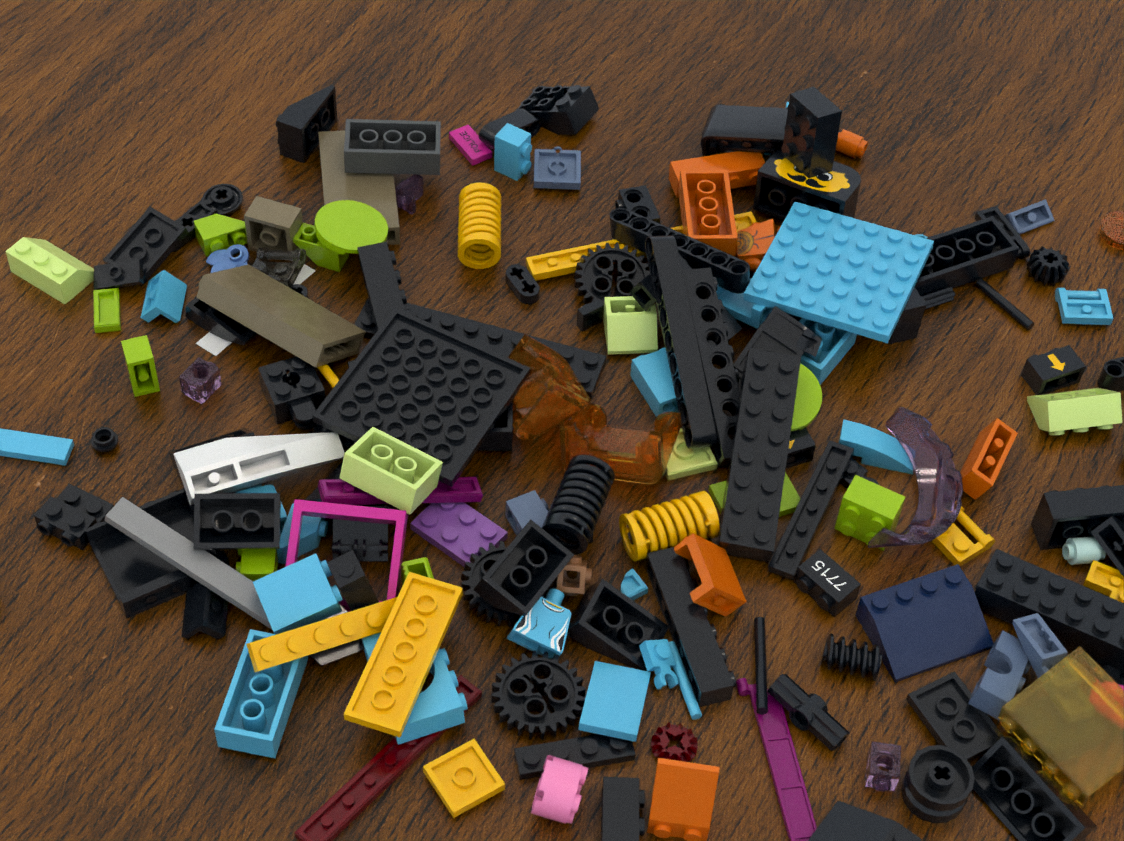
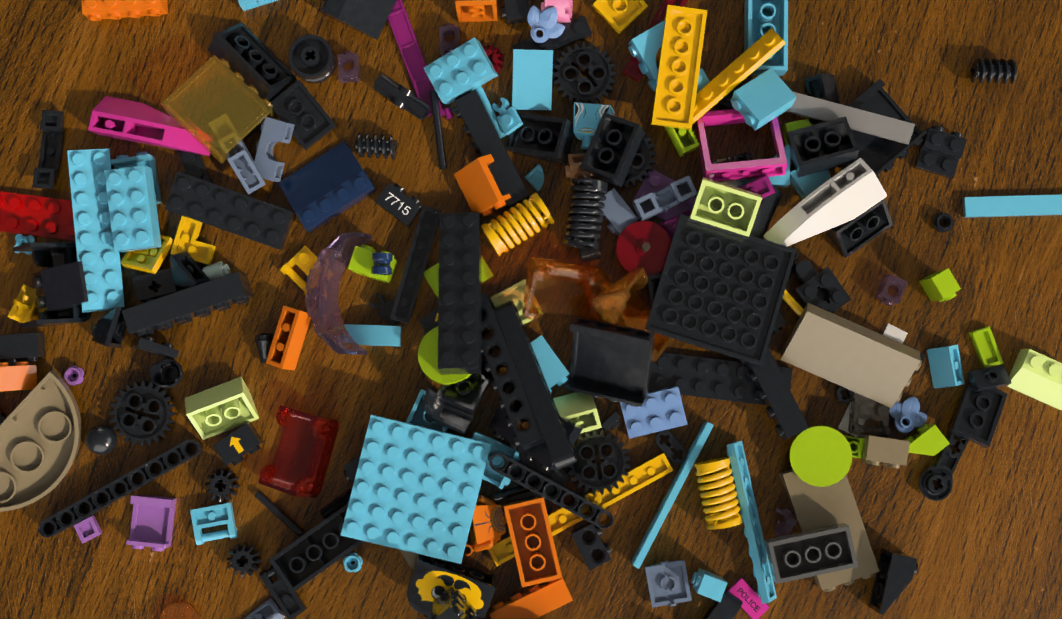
camera: 170 degrees right, 35 degrees up
black slope [327,550,379,611] -> none
none -> black gear [205,468,240,502]
none -> black cone [255,333,273,363]
none -> clear red windscreen [258,405,339,498]
none -> dark blue wheel [371,253,393,275]
none -> medium azure brick [424,37,498,105]
none -> brick [439,23,460,55]
none -> medium blue plate [527,6,565,43]
none -> black panel [565,316,655,407]
none -> dark red piece [616,221,671,277]
none -> medium blue plate [620,385,688,439]
none -> medium azure tile [631,421,714,569]
none -> sand blue arch [632,176,698,221]
none -> medium azure plate [726,440,777,604]

